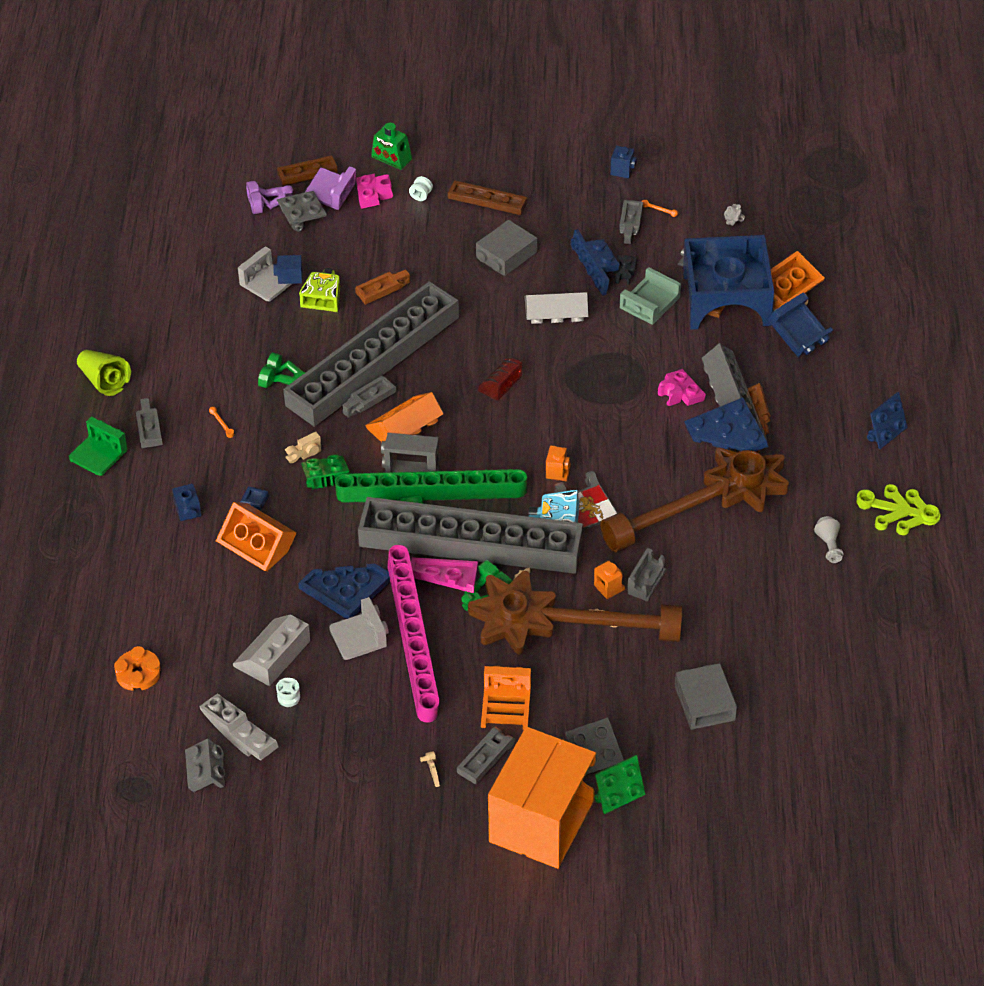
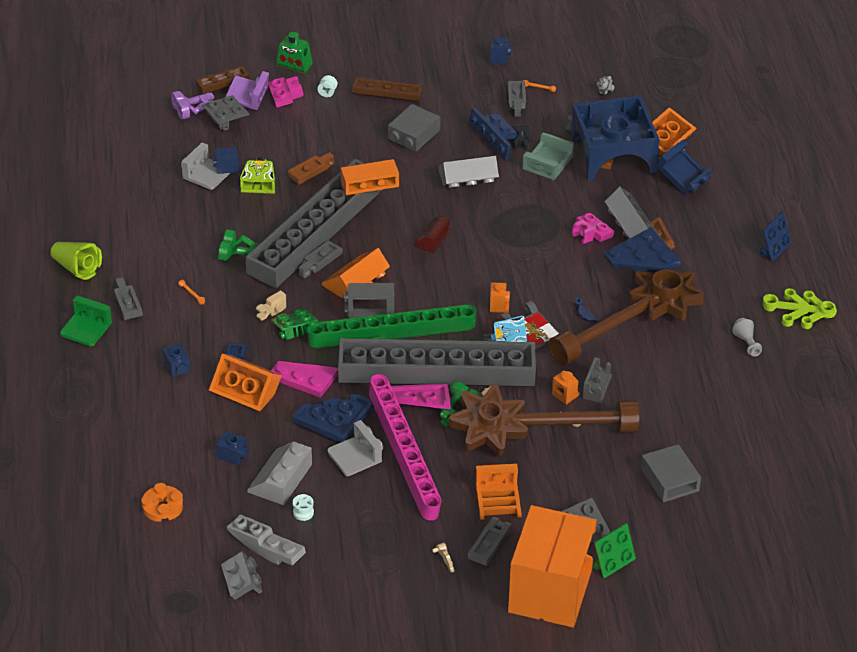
camera: 10 degrees left, 5 degrees down
none -> dark blue brick [216,431,249,466]
none -> dark pink wing [271,361,338,398]
none -> orange brick [341,159,399,195]
none -> dark blue piece [574,297,598,322]

